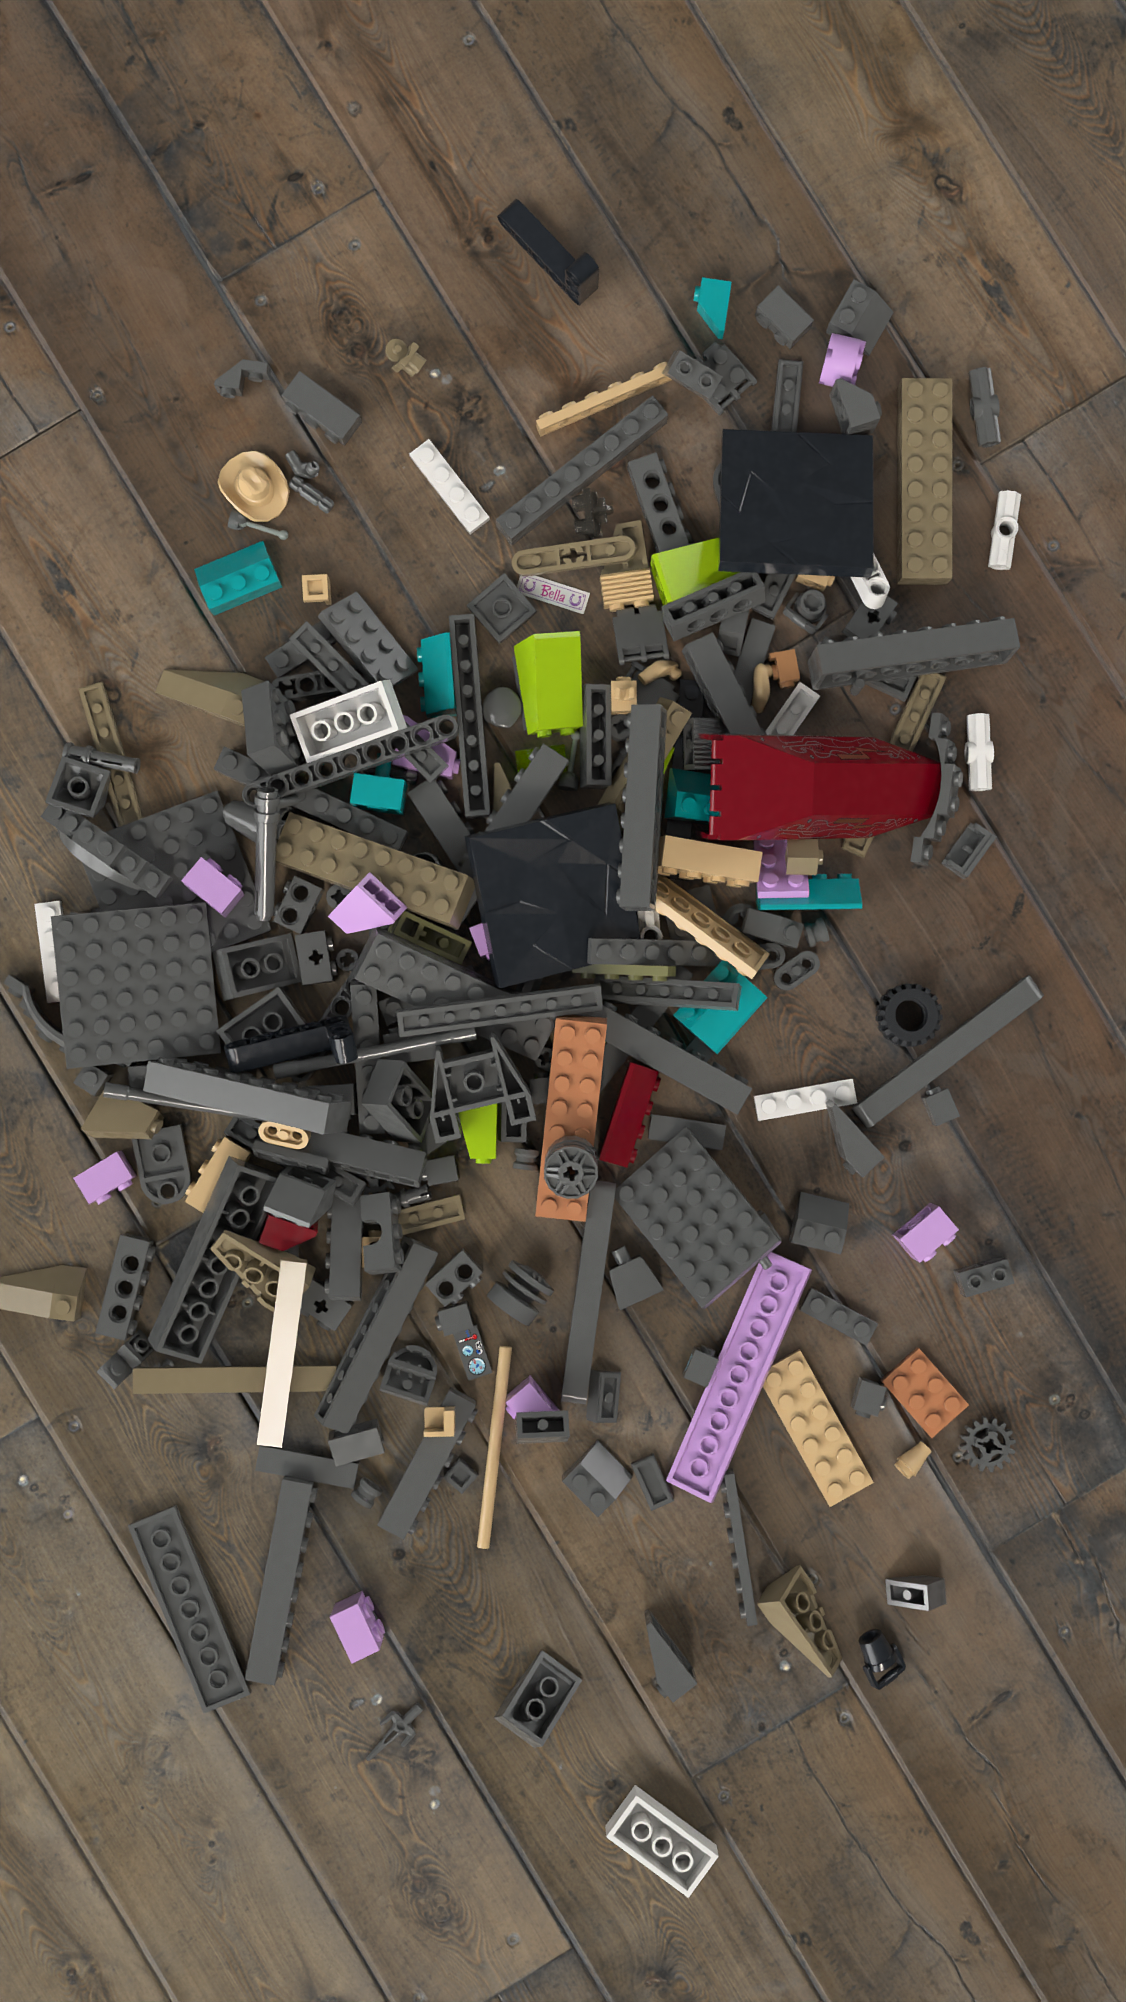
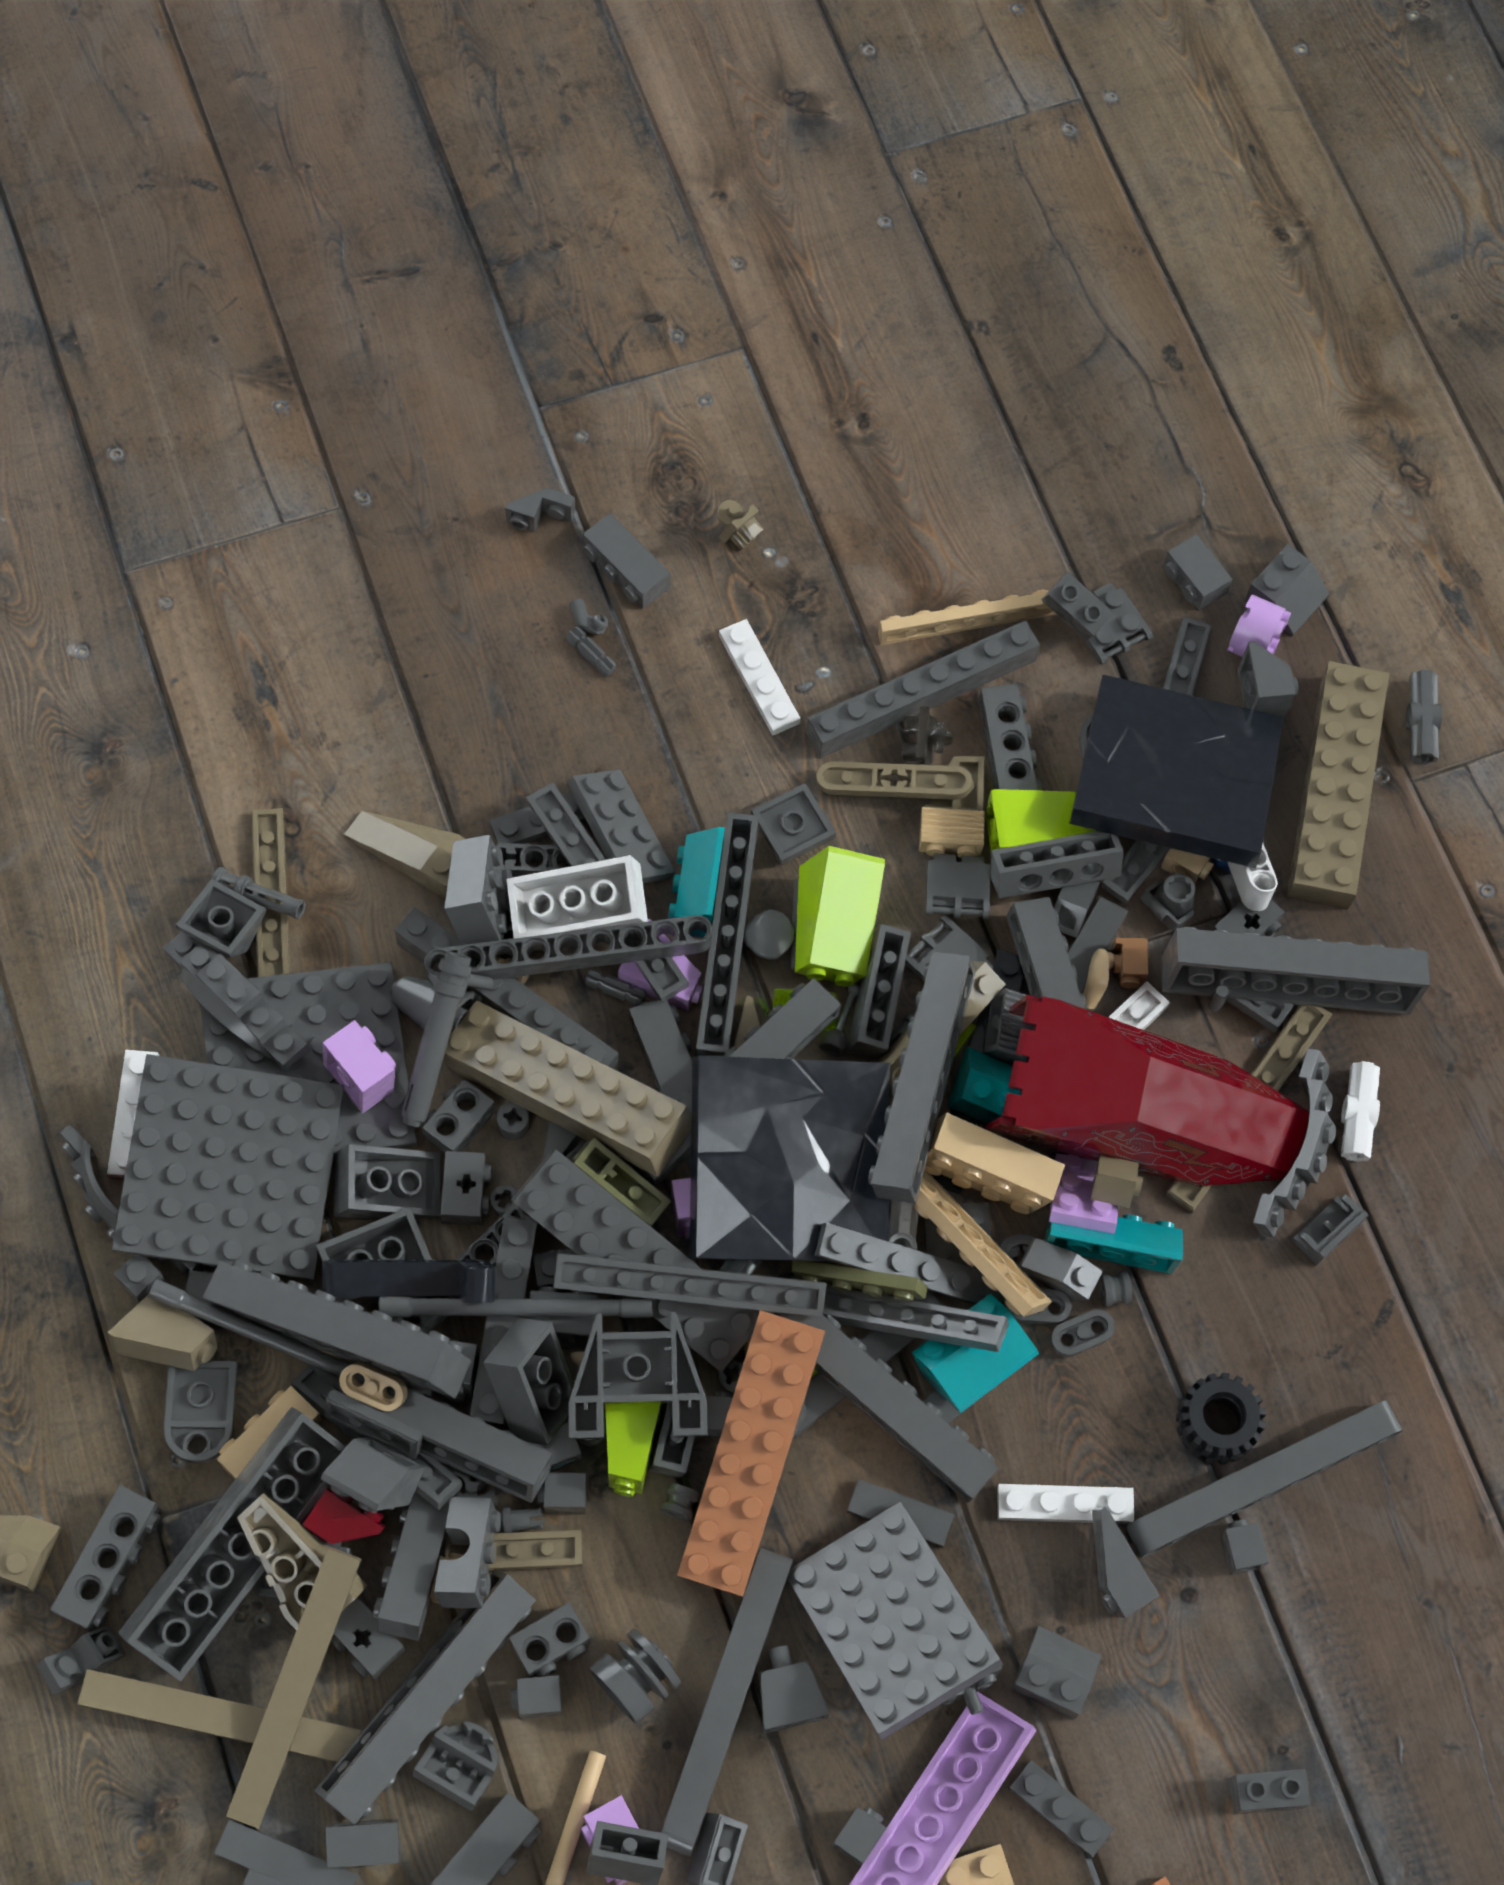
camera: 10 degrees right, 20 degrees down
lavender brick [73,1151,137,1205] -> none
teal slope [194,541,282,616] -> none
tan hat [218,451,290,522] -> none
hinge [228,508,288,540] -> none
tan panel [302,574,331,605] -> none
lavender slope [328,872,407,934] -> none
teal brick [350,753,408,816] -> none
tan panel [424,1406,455,1437] -> none
tile [453,1324,493,1381] -> none
black beam [497,199,599,306] -> none
white sticker [517,575,590,614] -> none
dark grey wheel [544,1136,598,1199] -> none
dark red slope [598,1062,661,1167] -> none
tan brick [611,677,637,715] -> none
dark grey wheel [611,714,630,742] -> none
tan arm [638,660,682,685] -> none
teal slope [693,277,732,339] -> none
lavender brick [892,1203,959,1263] -> none
white piece [988,490,1021,570] -> none

